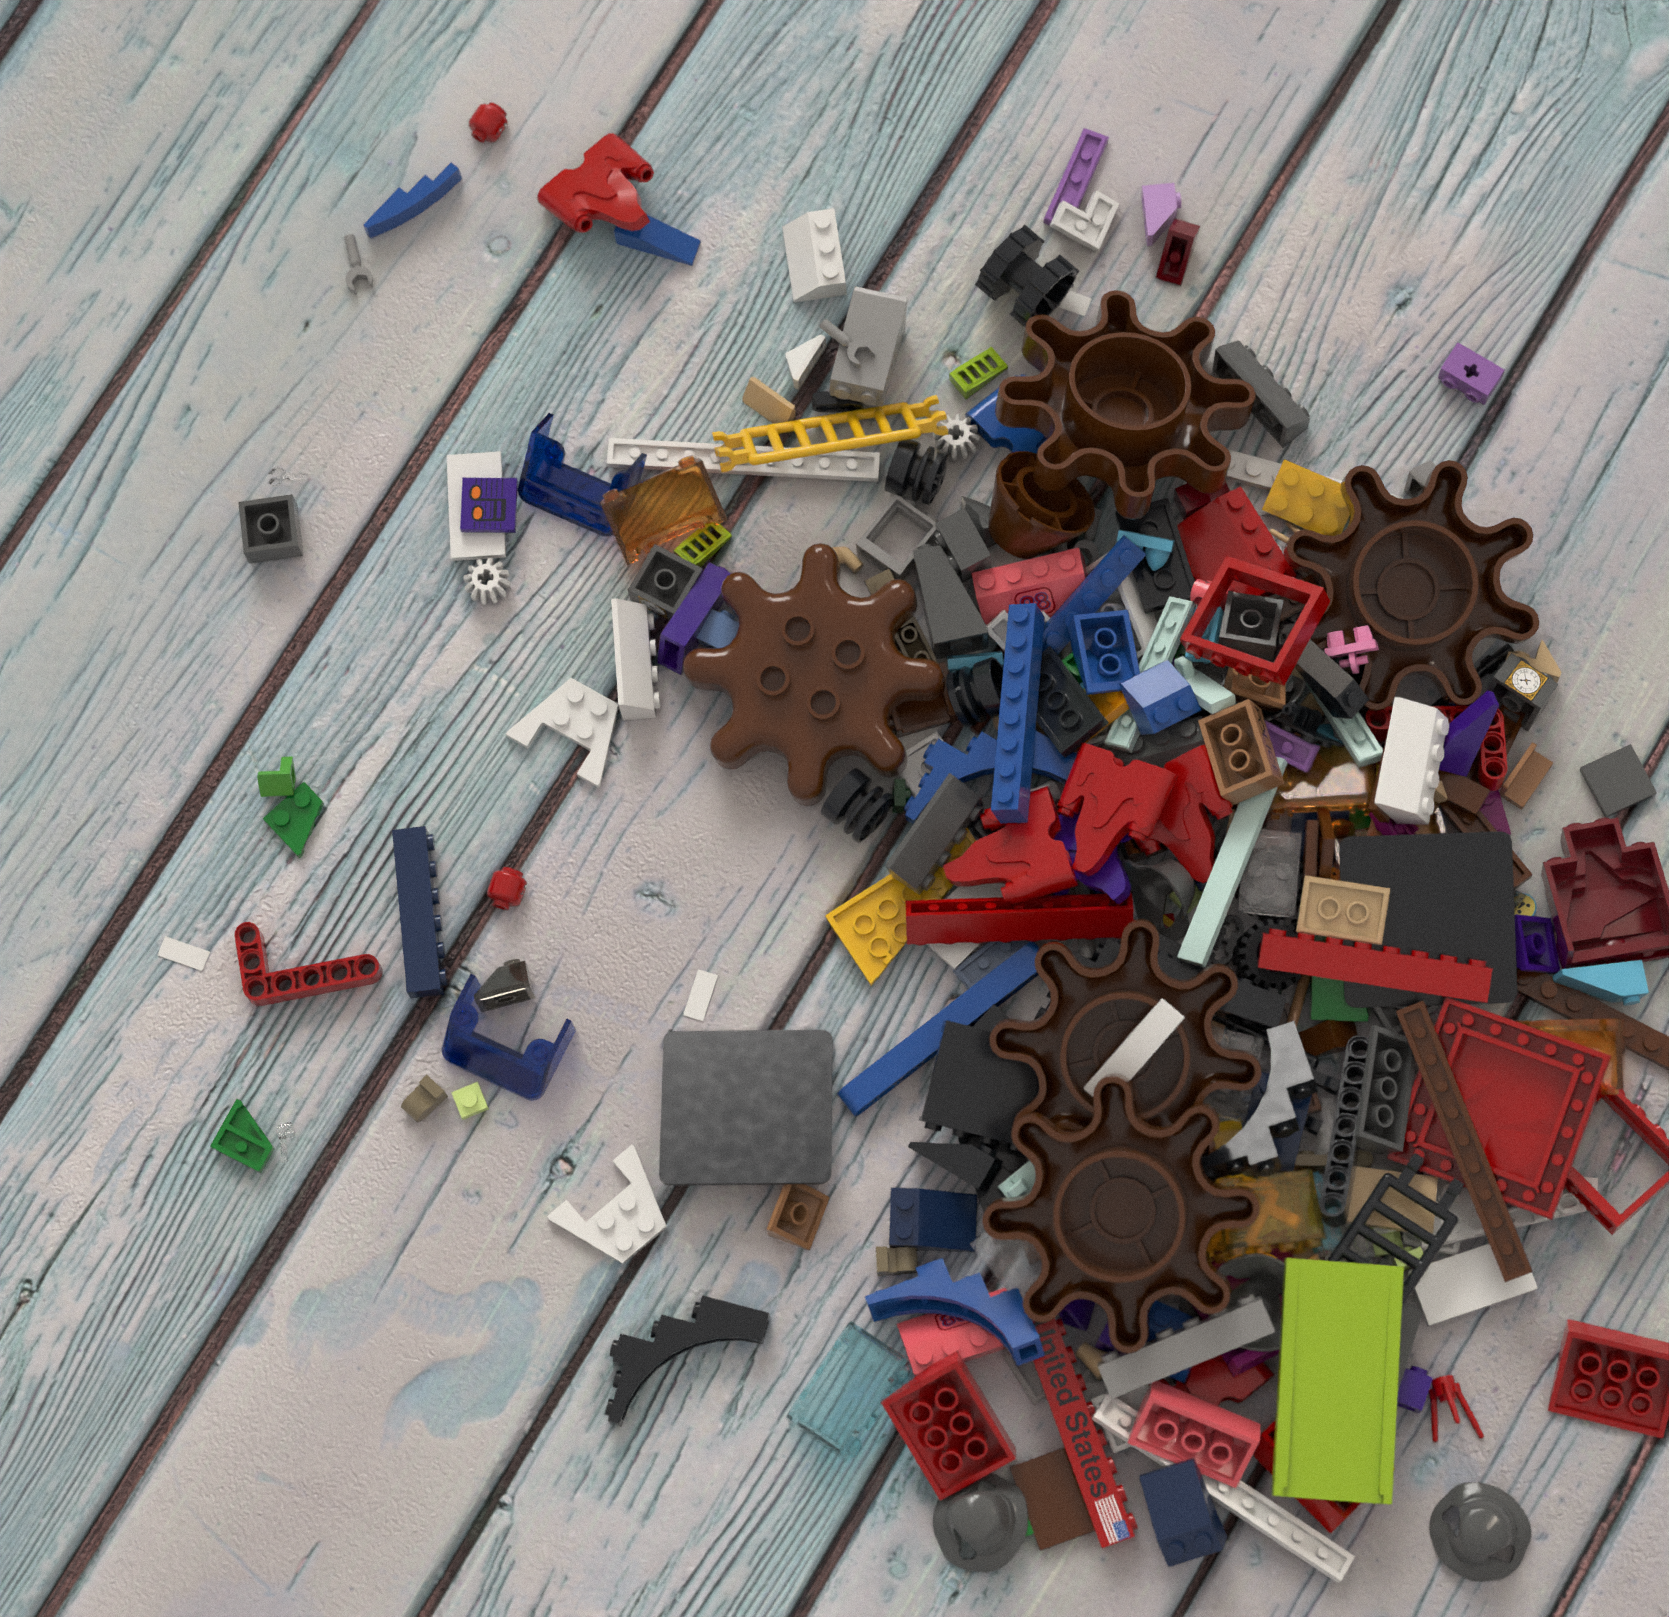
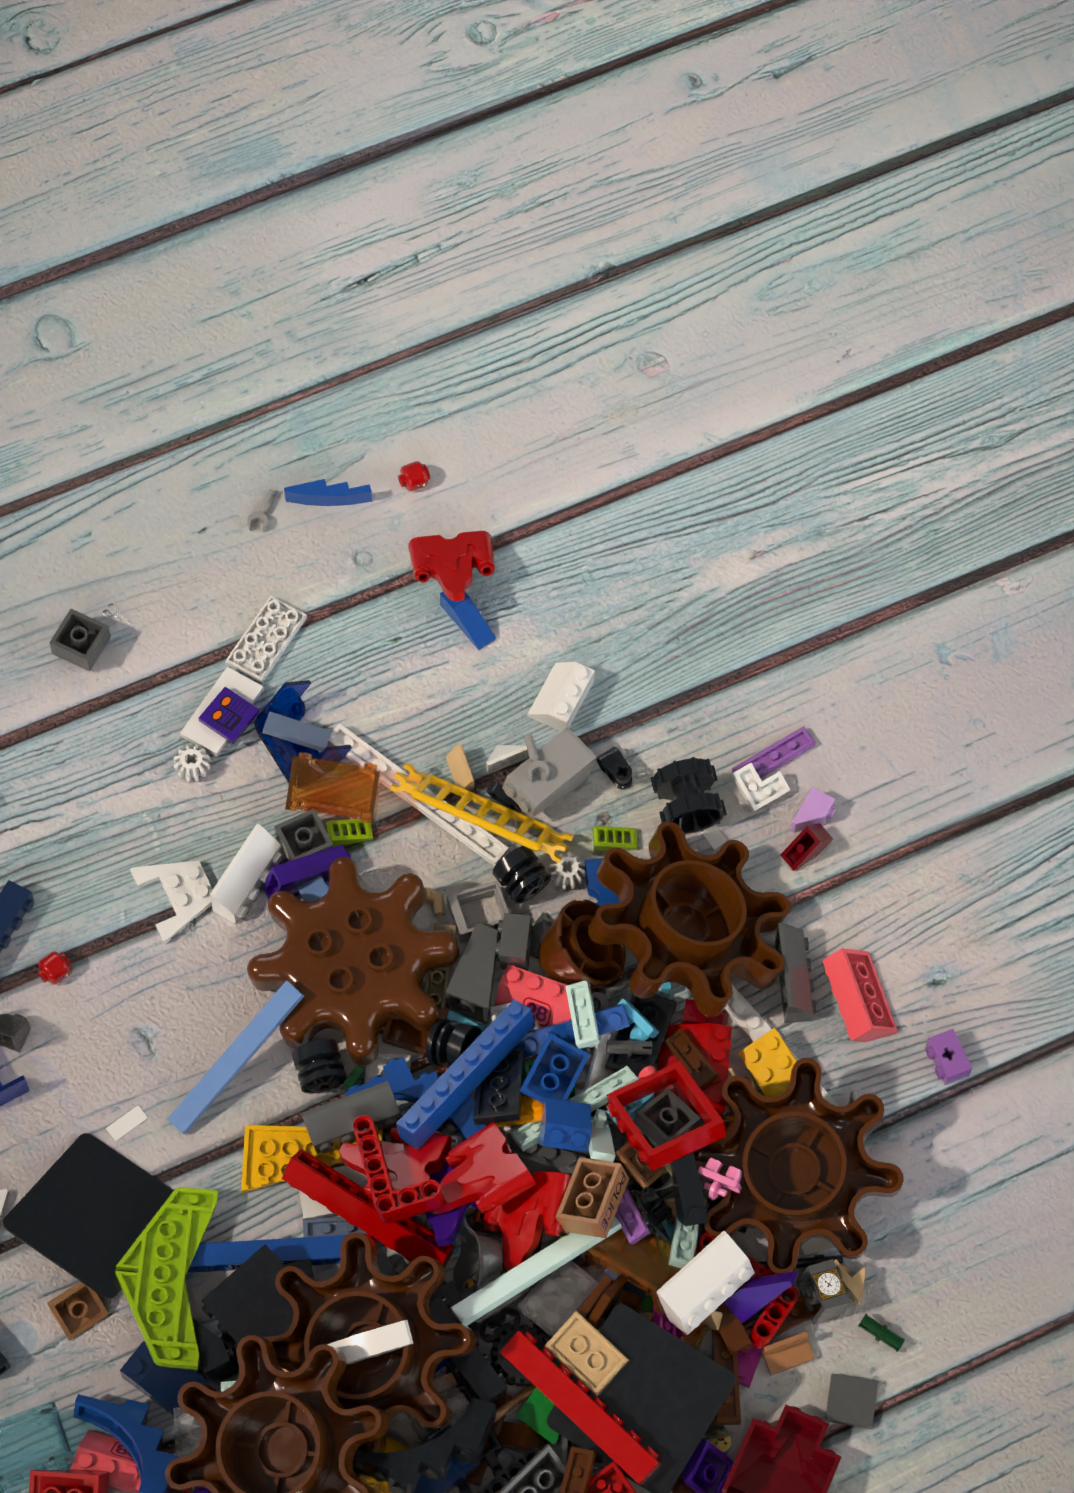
camera: 25 degrees right, 10 degrees down
dark tan leg [876,1247,918,1276] -> none
none -> lime wing [115,1187,218,1370]
none -> medium blue tile [167,980,304,1134]
none -> white tile [225,595,307,684]
none -> sand blue tile [262,711,332,753]
none -> red beam [353,1115,444,1223]
none -> light aqua hinge [566,981,600,1049]
none -> black piece [596,746,632,790]
none -> dark grey axle [606,1038,652,1057]
none -> reddish brown tile [664,1028,720,1091]
none -> coral slope [822,948,898,1042]
none -> dark green pin [858,1314,906,1352]

